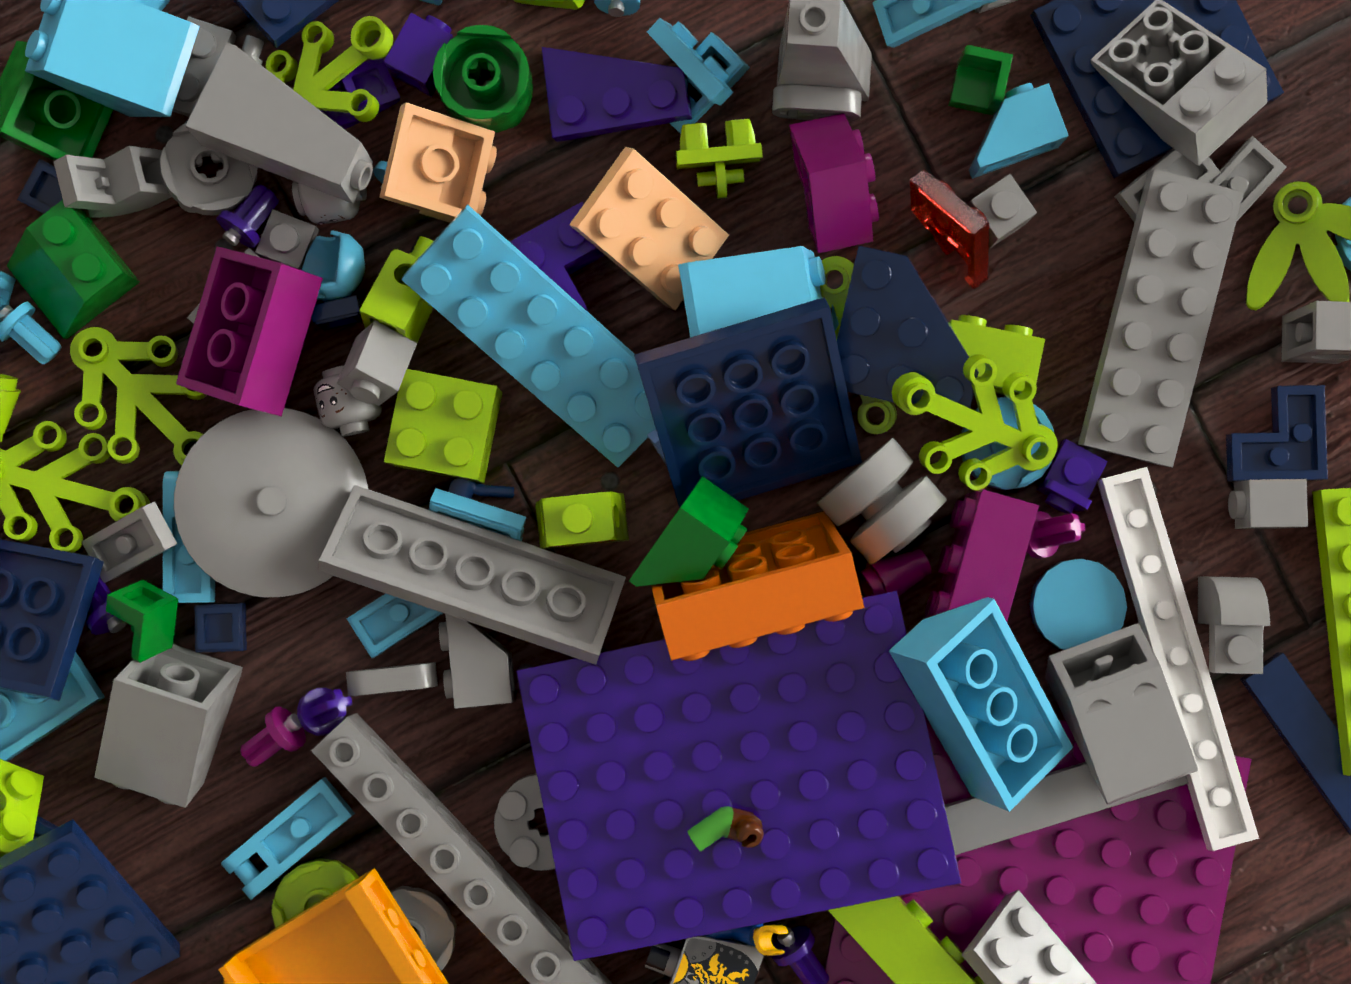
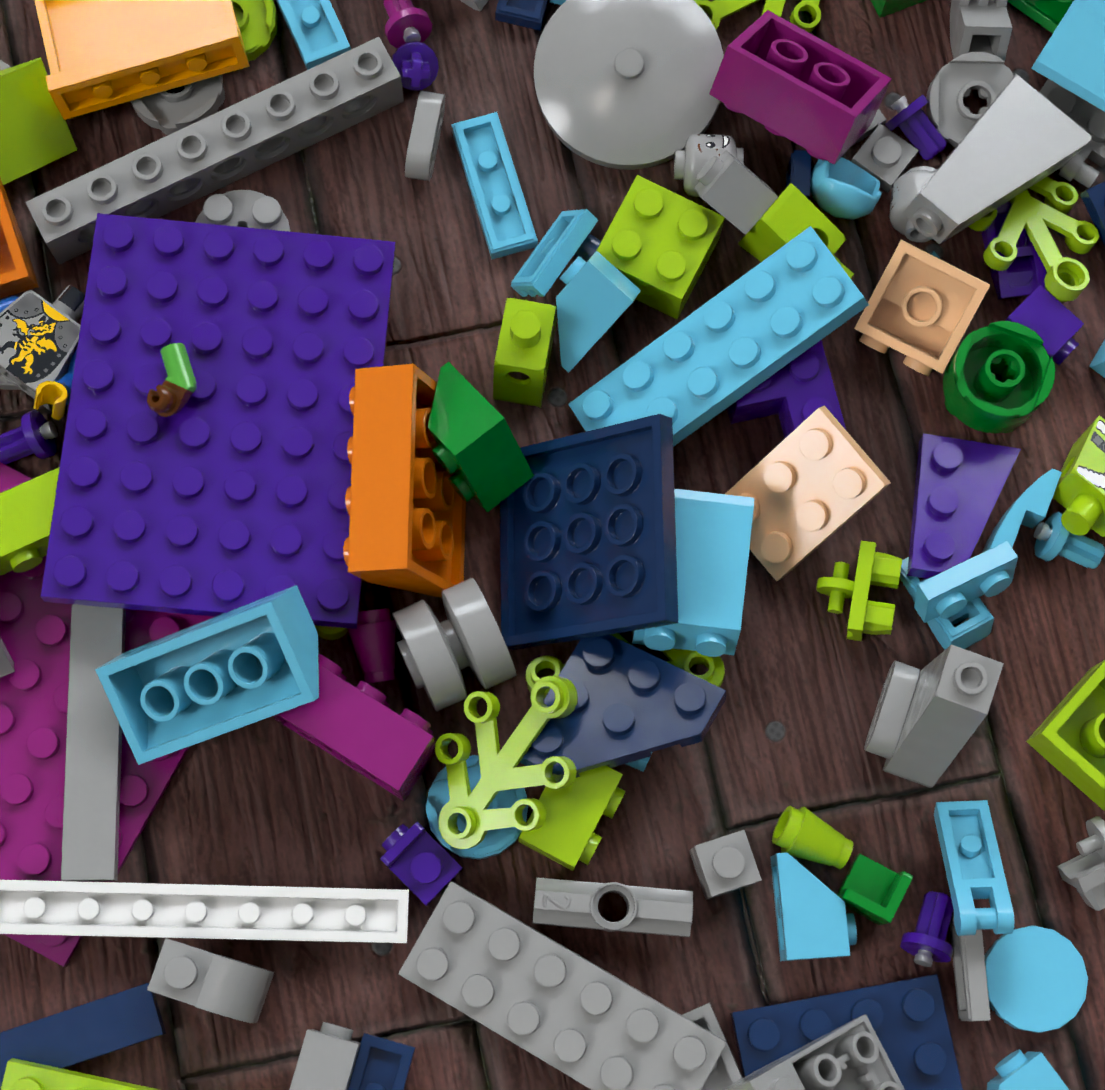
camera: 105 degrees right, 10 degrees down
light grey plate [318,485,626,665] -> none
light grey slope [439,614,516,709] -> none
magenta brick [789,113,879,253] -> none
clear red wing [910,169,989,289] -> none
magenta piece [1027,511,1085,559] -> none
medium azure tile [1029,559,1127,650] -> none
light grey slope [1045,623,1198,805] -> none
none -> light grey piece [532,877,693,937]
none -> medium azure slope [556,251,641,373]
none -> lime cone [772,806,853,869]
none -> dark purple piece [900,891,954,967]
none -> medium azure slope [982,468,1062,553]

